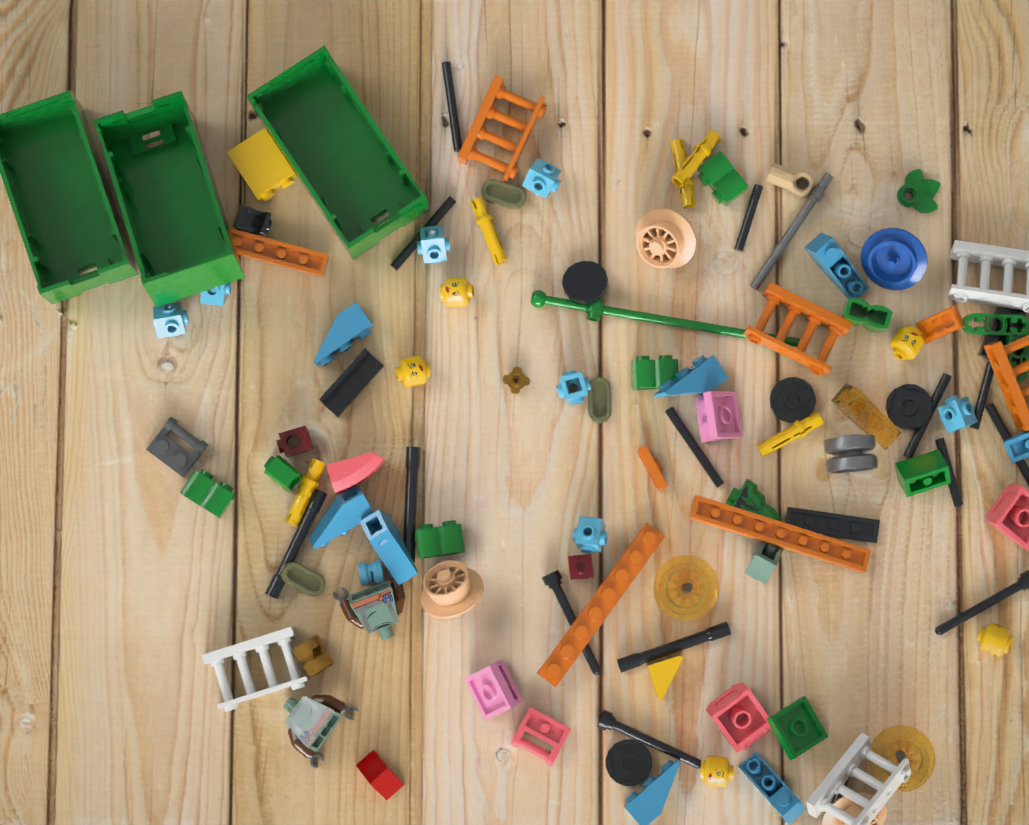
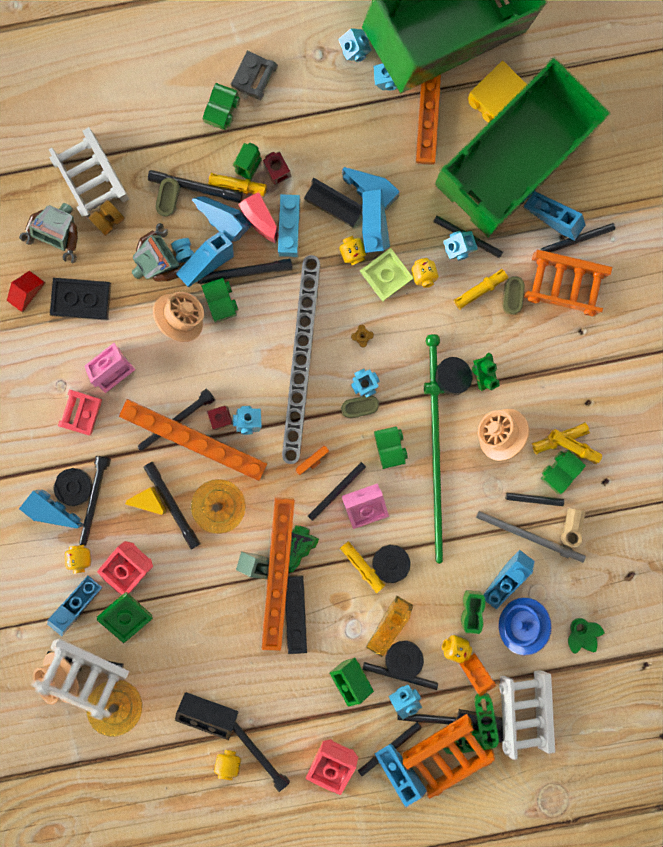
camera: 80 degrees right, 5 degrees up
black bracket [233,205,272,236] -> none
medium azure brick [522,158,561,198] -> none
dark azure slope [654,355,728,398] -> none
orange fence [743,282,853,376] -> none
flat silver wheel [823,434,878,474] -> none
black bar [935,438,963,507] -> none
none -> black tile [50,278,111,321]
none -> black panel [175,692,239,741]
none -> medium azure arch [278,194,300,257]
none -> light grey beam [282,255,320,464]
none -> yellowish green plate [360,248,413,302]
none -> dark azure slope [362,189,390,253]
none -> green hips [472,353,500,391]
none -> dark azure slope [524,191,586,241]

